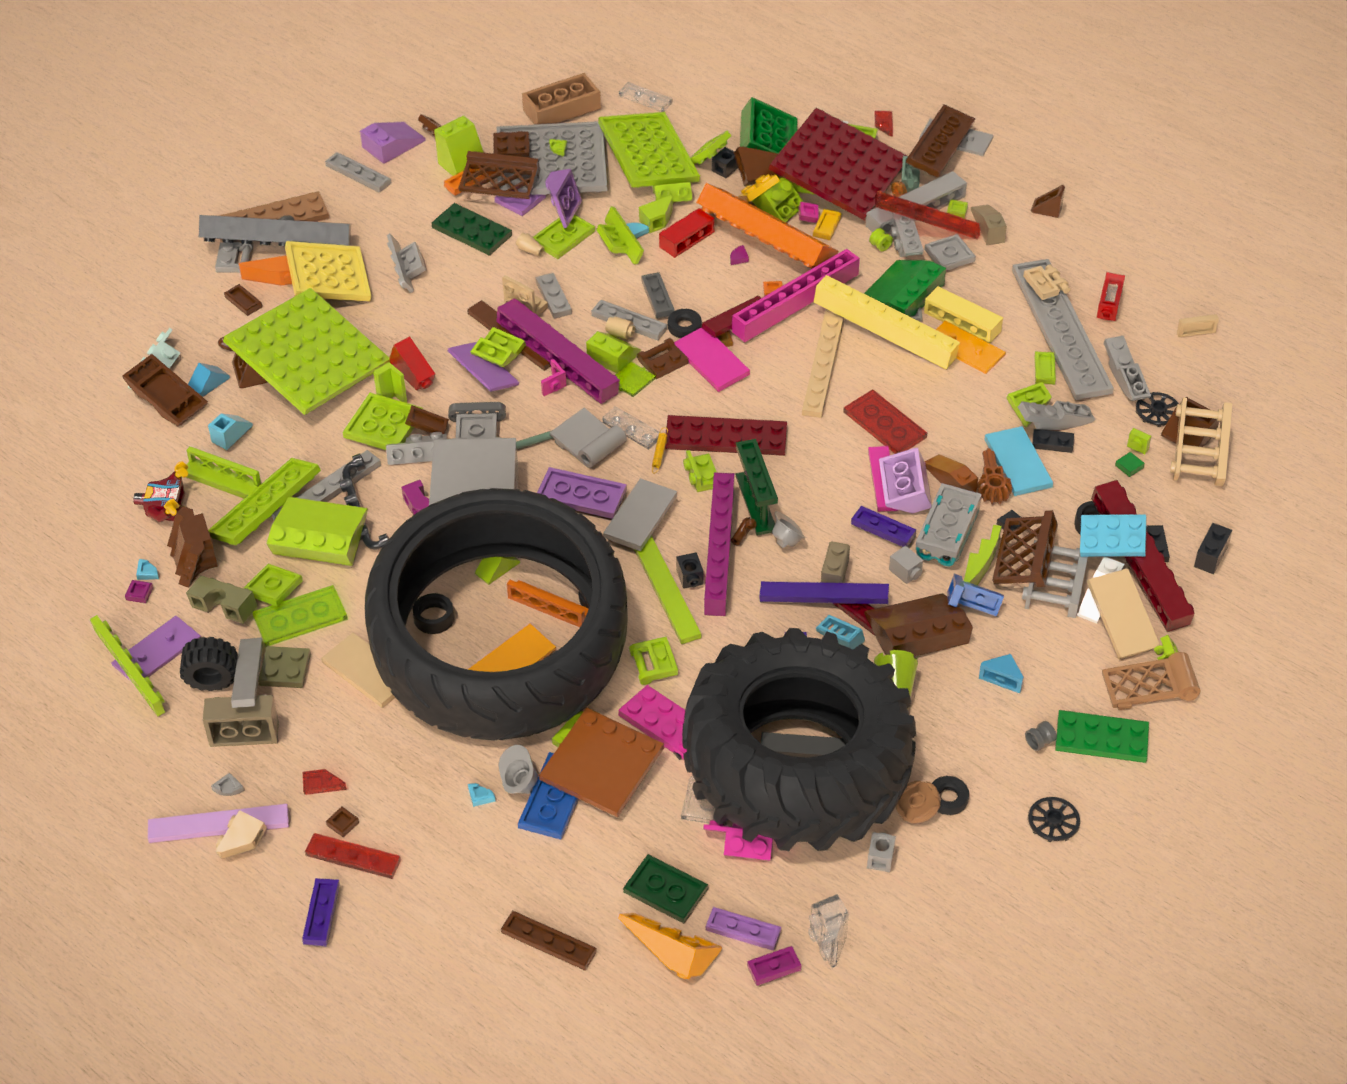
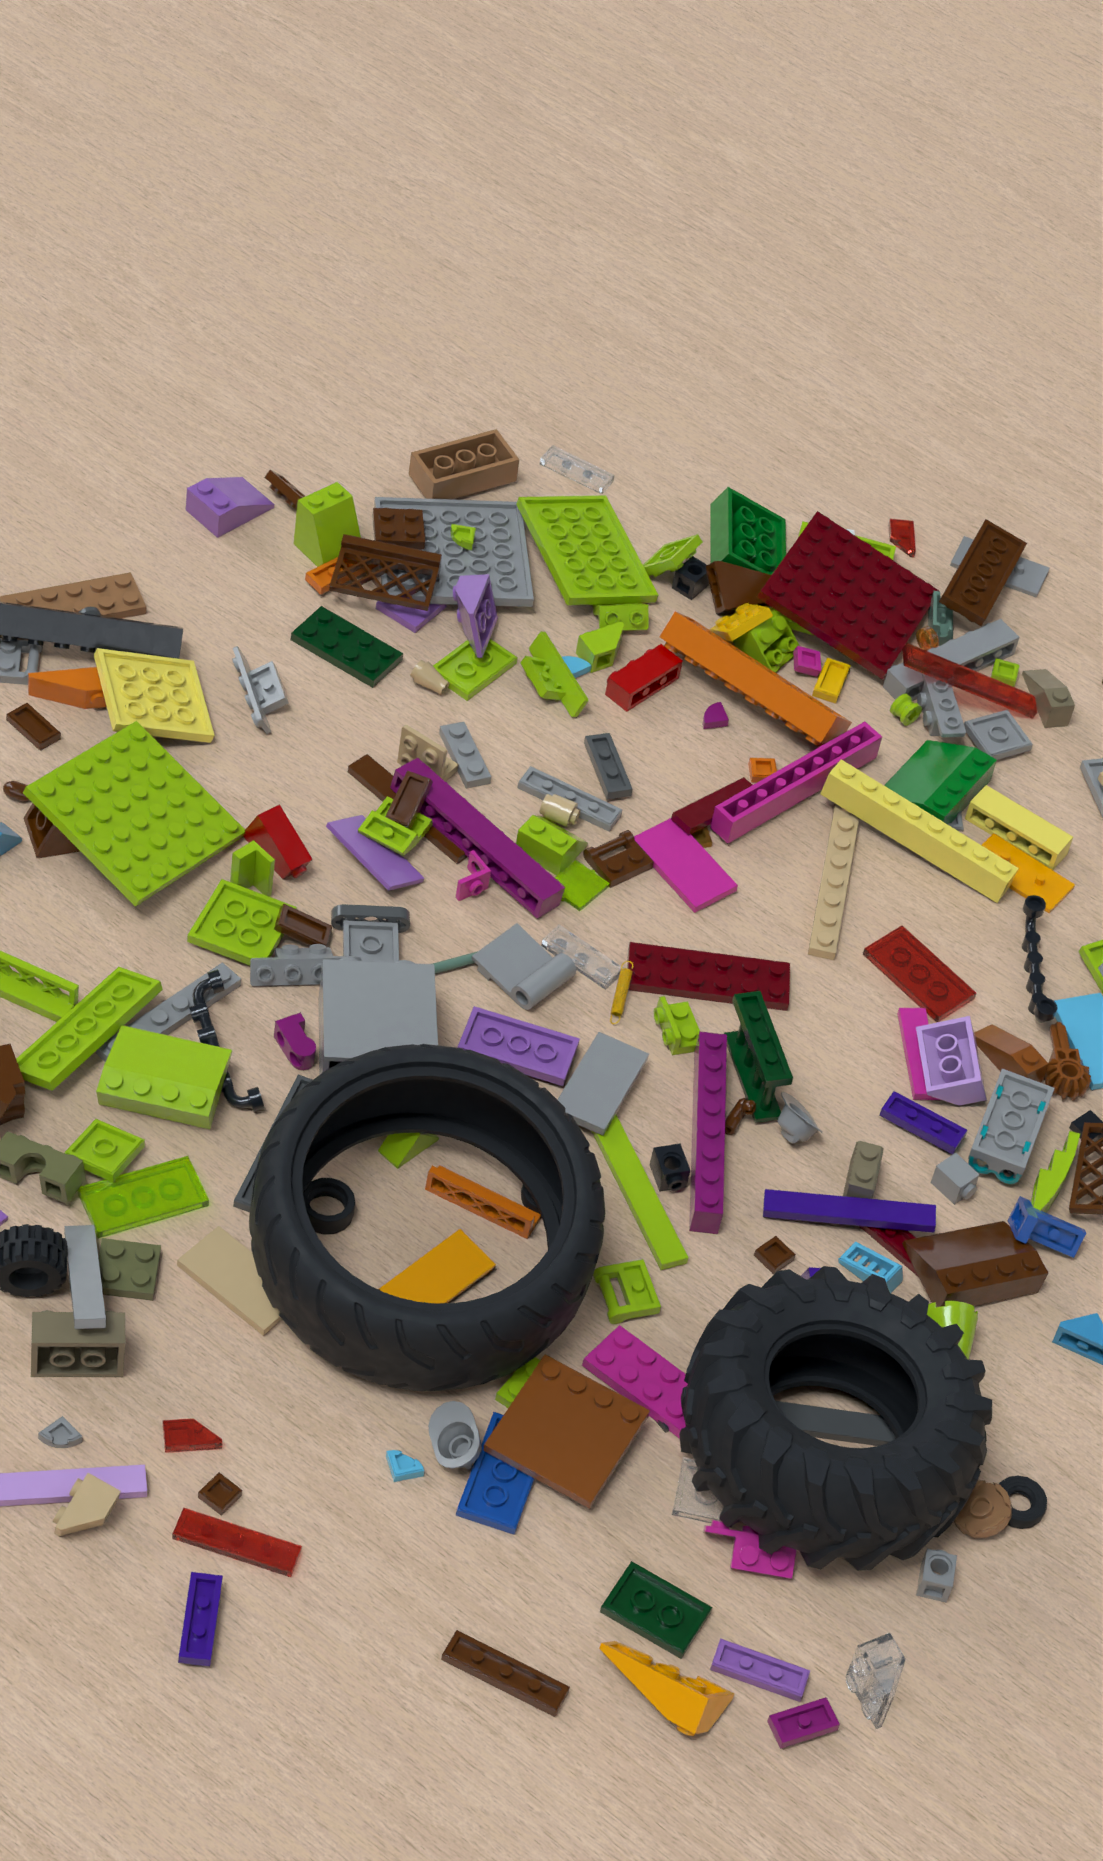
camera: 10 degrees left, 0 degrees up
medium azure slope [208,413,253,450] -> none
light grey tile [325,152,392,193] -> none
black tyre [667,309,702,338] -> none
none -> reddish brown tile [385,770,433,829]
none -> reddish brown tile [754,1236,796,1275]
none -> black bar [1022,895,1058,1023]

